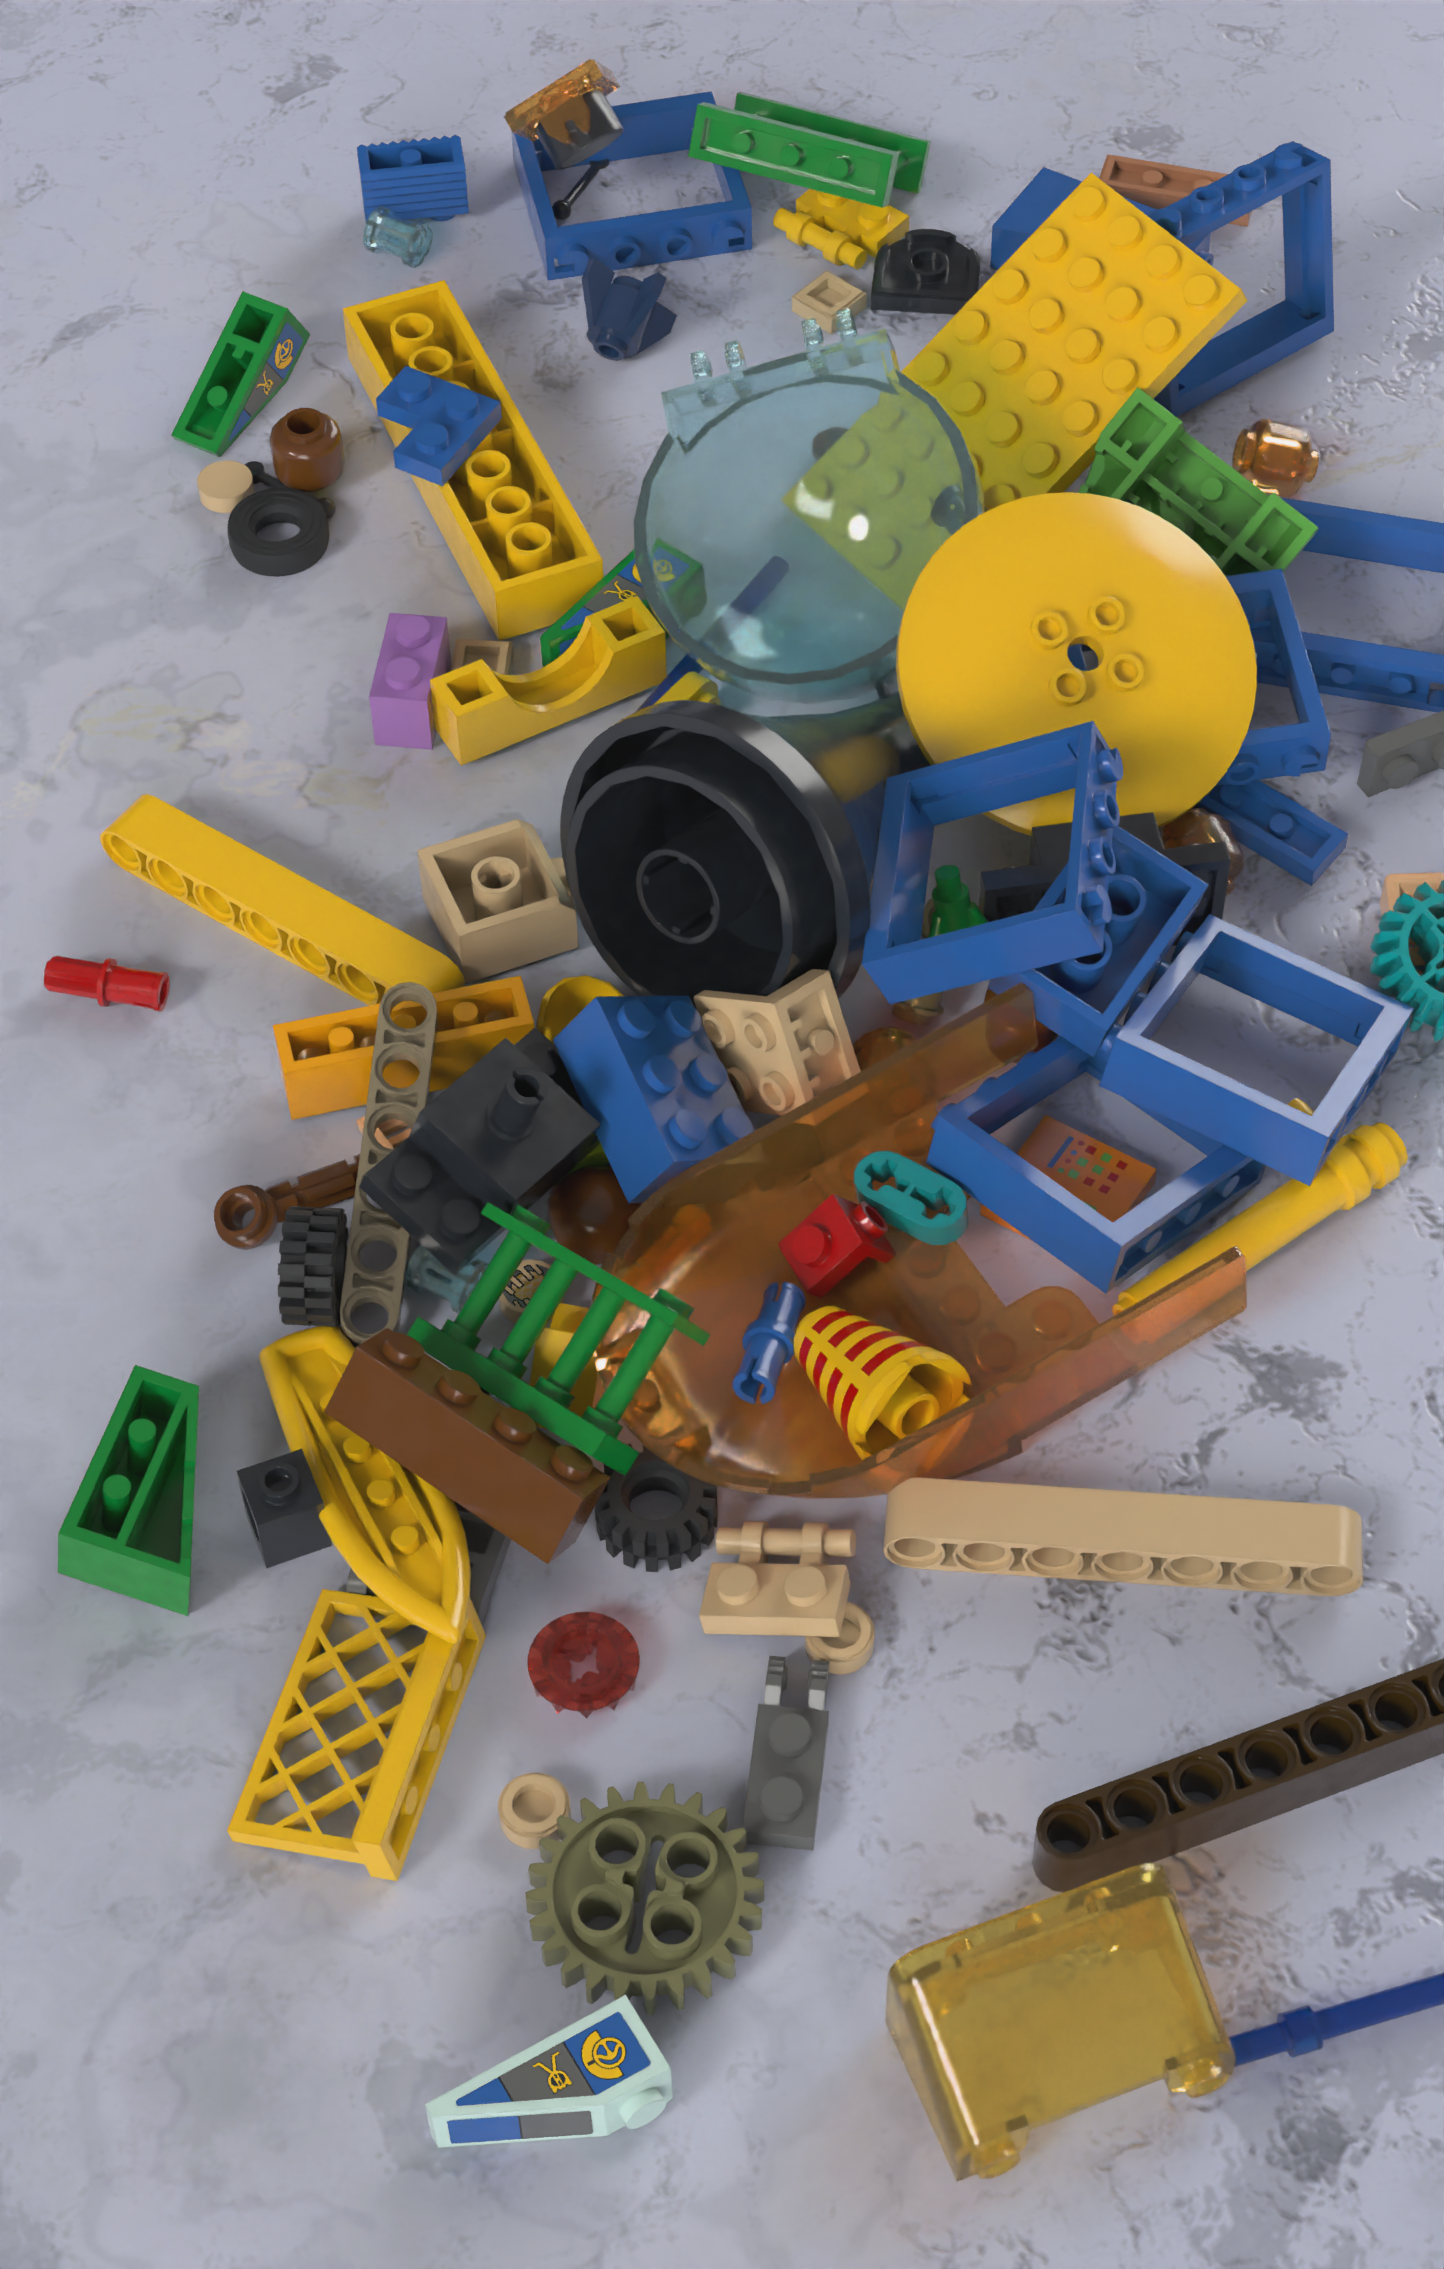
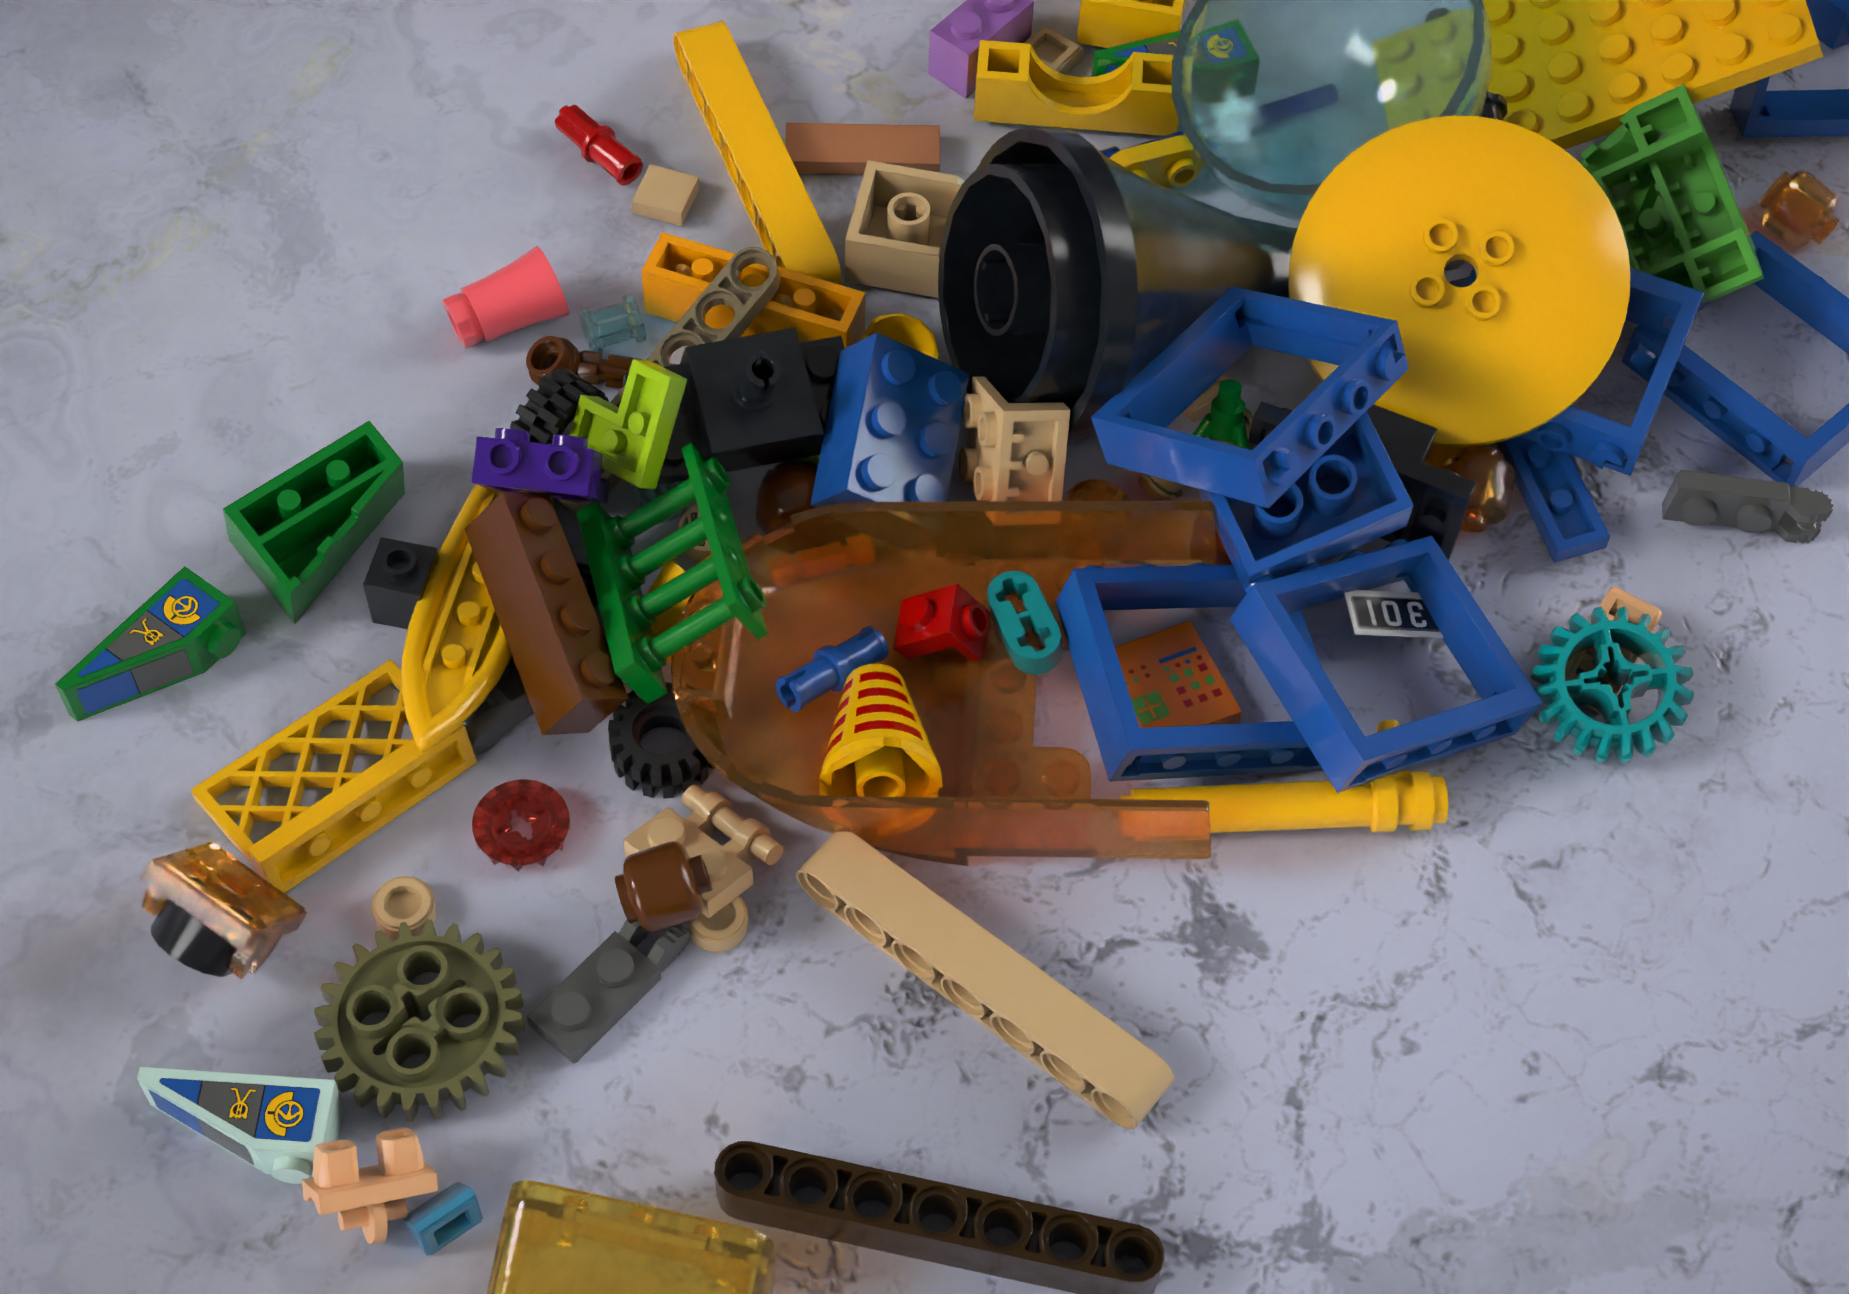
camera: 30 degrees right, 5 degrees up
none -> slope [55,566,246,721]
none -> clear orange piece [140,842,308,979]
none -> light nougat hips [302,1128,438,1244]
none -> dark azure slope [403,1182,483,1256]
none -> coral plant [442,246,569,349]
none -> dark purple plate [471,428,610,504]
none -> lime plate [569,359,687,489]
none -> clear light blue bush [579,294,646,353]
none -> reddish brown head [615,841,713,932]
none -> tan tile [632,164,699,226]
none -> nougat tile [785,123,940,175]
none -> sticker [1344,590,1444,638]

